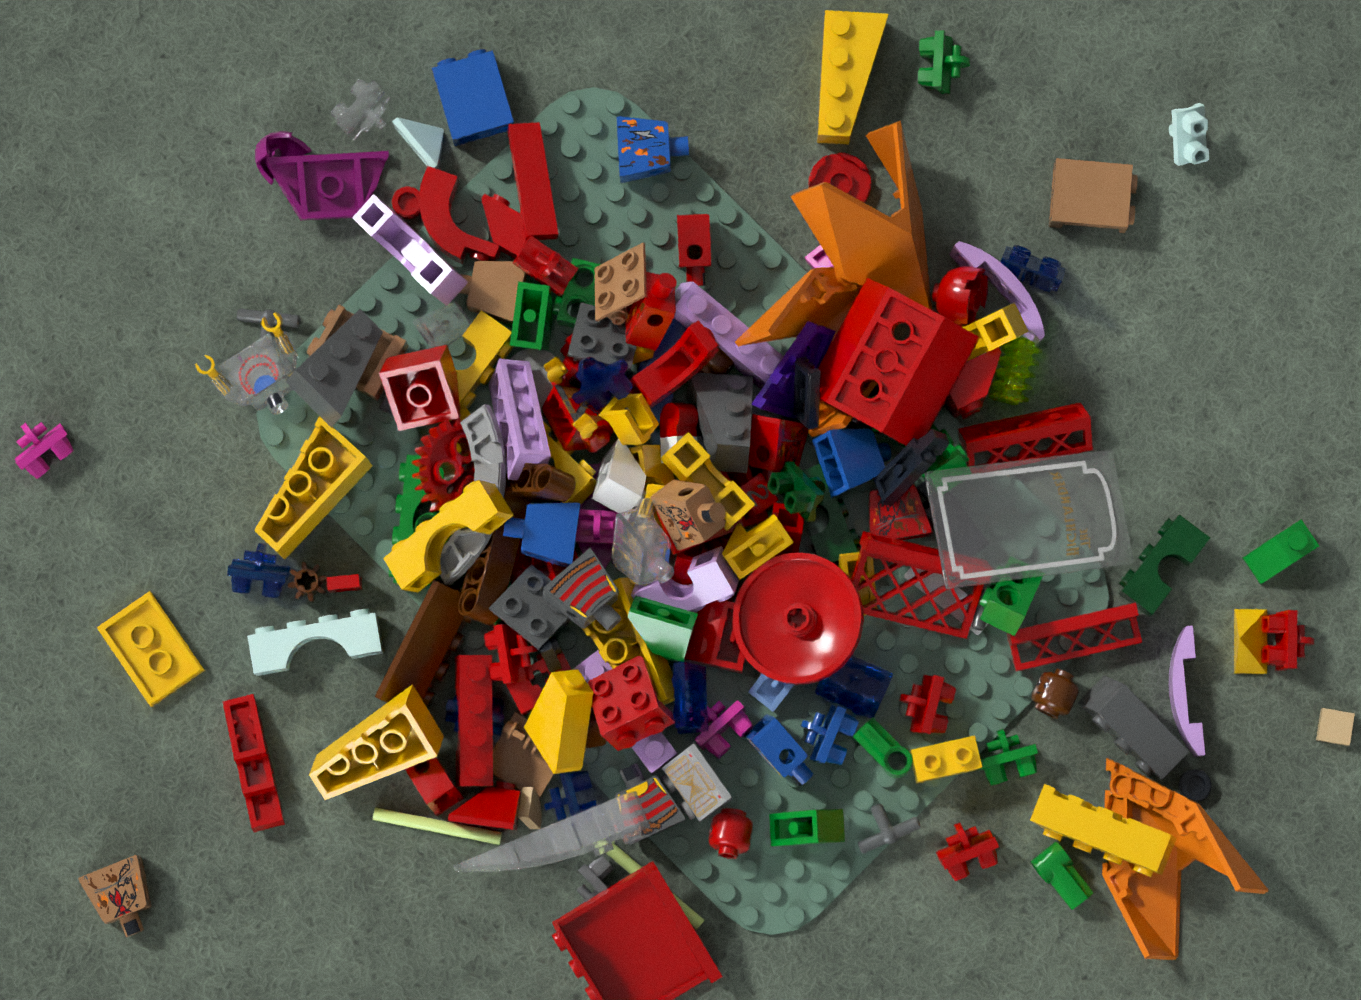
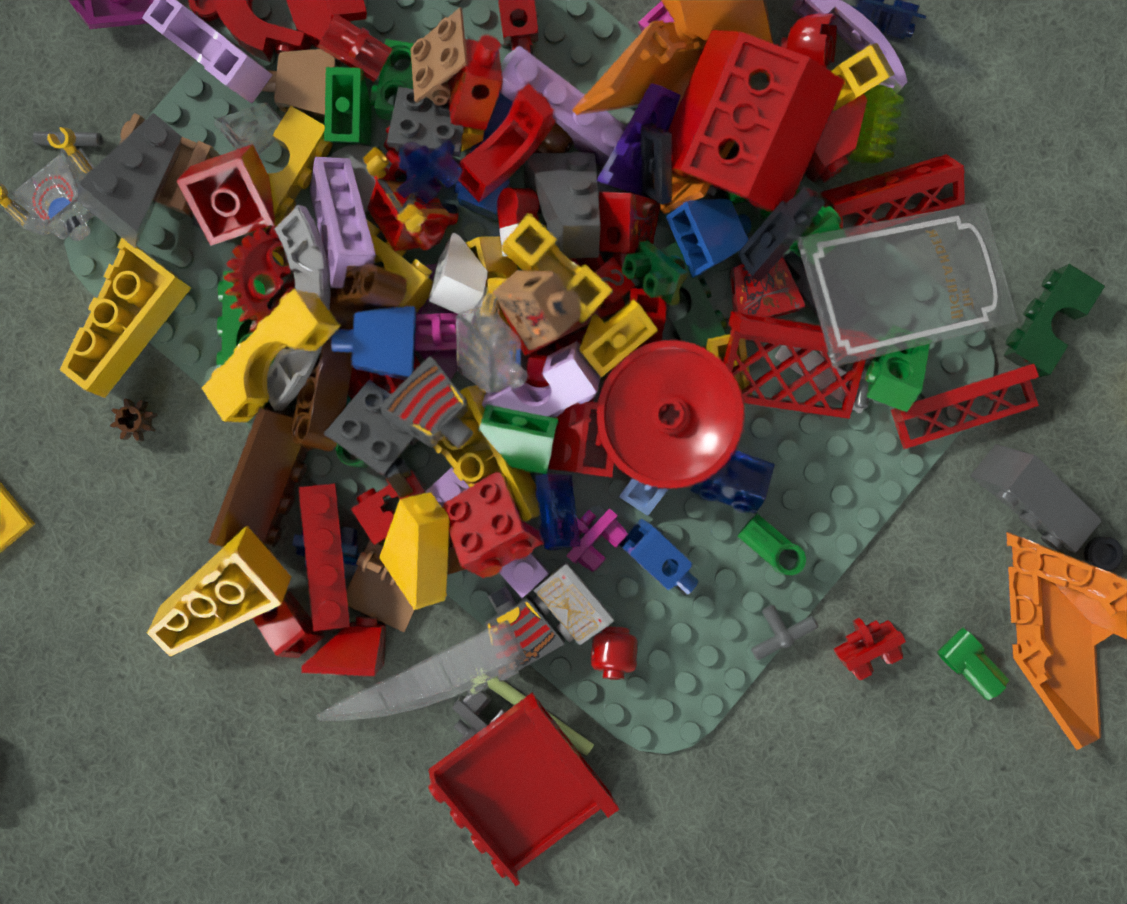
camera: 10 degrees left, 5 degrees up
red slope [222,694,285,832] -> none
clear blue hips [227,543,291,598] -> none
light aqua arch [247,609,384,676] -> none
red tile [326,574,363,593] -> none
yellowish green bar [373,807,502,845] -> none
red hips [484,624,538,684] -> none
tan tile [517,787,542,829] -> none
clear blue hips [544,771,600,830] -> none
yellow window [599,393,659,446] -> none
green slope [769,809,845,846] -> none
blue hips [801,705,859,765] -> none
red hips [899,675,956,734] -> none
yellow brick [909,735,982,784] -> none
green hips [979,729,1038,786] -> none
yellow wedge [1030,784,1176,877] -> none
reddish brown head [1031,668,1080,719] -> none
lavender slope [1169,626,1205,757] -> none

